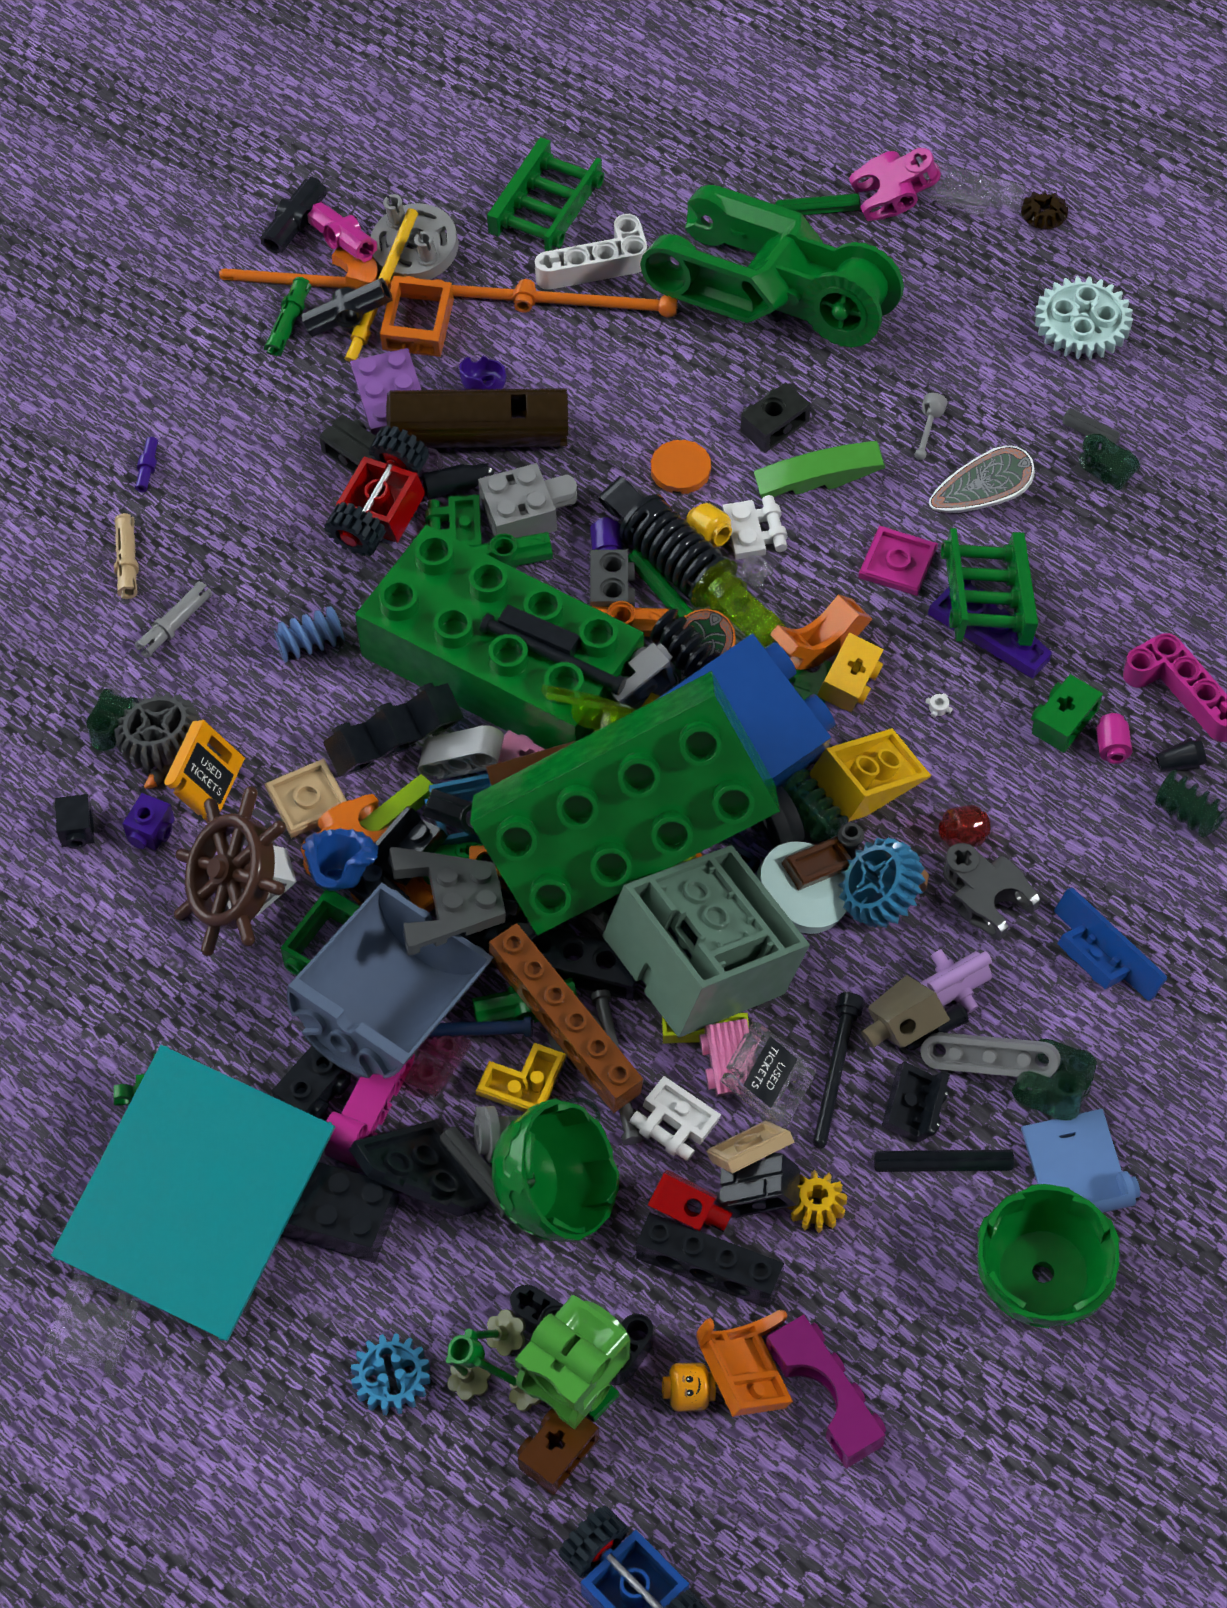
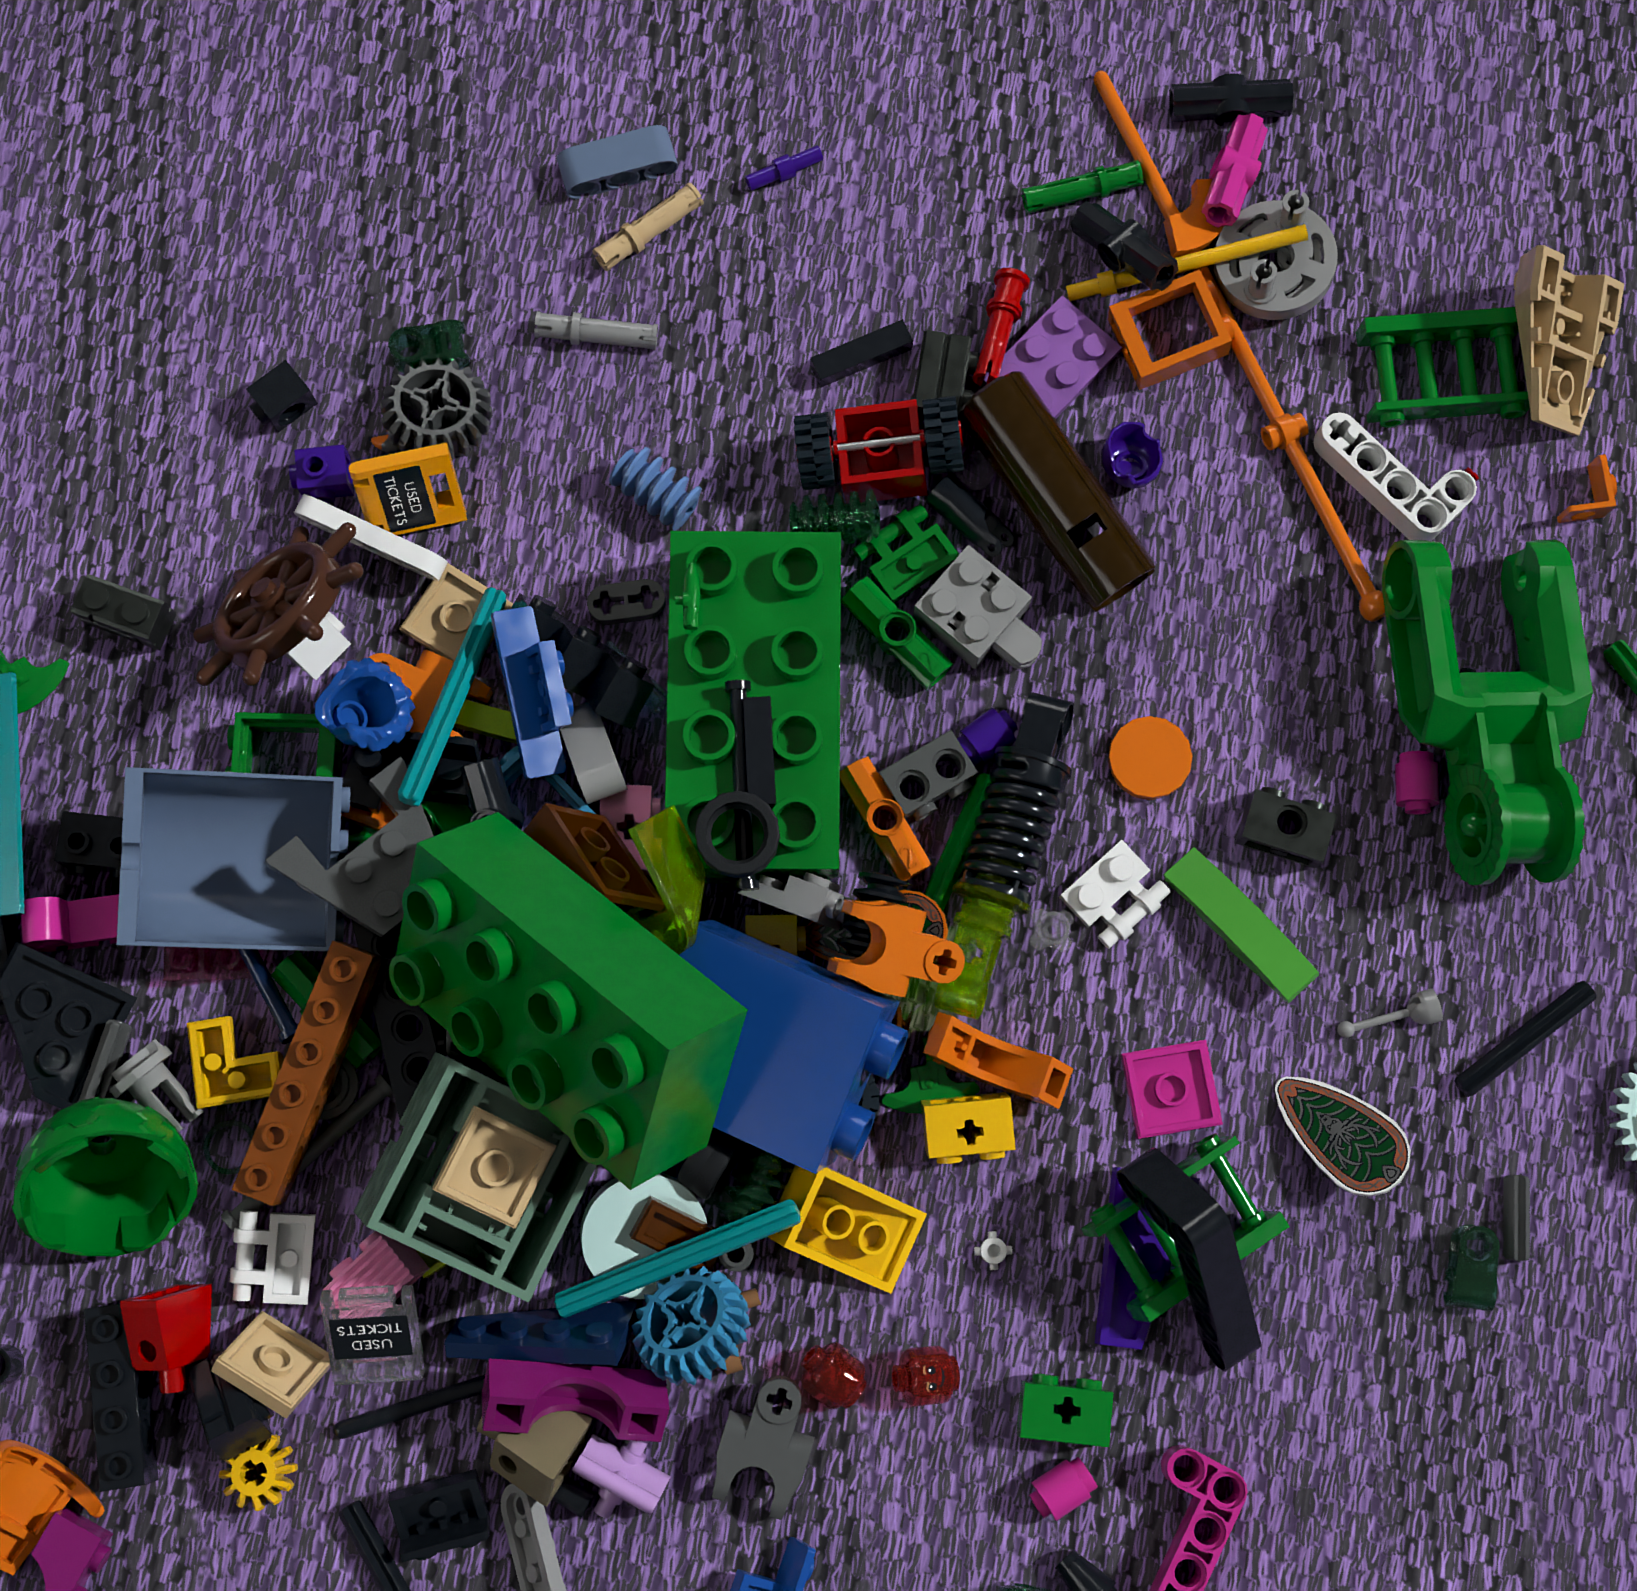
camera: 55 degrees right, 20 degrees up
yellow head [686,503,732,548] -> none
none -> pearl dark grey brick [71,574,177,651]
none -> white beam [294,494,448,581]
none -> teal axle [398,587,506,807]
none -> tan tile [432,1105,557,1229]
none -> dark blue wing [444,1300,639,1366]
none -> magenta arch [482,1358,670,1442]
none -> blue bracket [491,606,574,779]
none -> teal axle [554,1199,801,1318]
none -> sand blue beam [557,125,679,200]
none -> dark grey beam [587,579,666,625]
none -> green helmet [675,563,700,630]
none -> black tyre [695,791,780,878]
none -> clear green piece [789,489,880,544]
none -> black piece [810,319,913,388]
none -> orange piece [827,900,965,998]
none -> clear red head [892,1345,960,1407]
none -> red pin [973,268,1030,386]
none -> black beam [1116,1148,1261,1372]
none -> dark pink brick [1395,751,1439,815]
none -> black axle [1454,981,1597,1097]
none -> tan wedge [1514,245,1624,436]
none -> orange bracket [1557,454,1617,523]

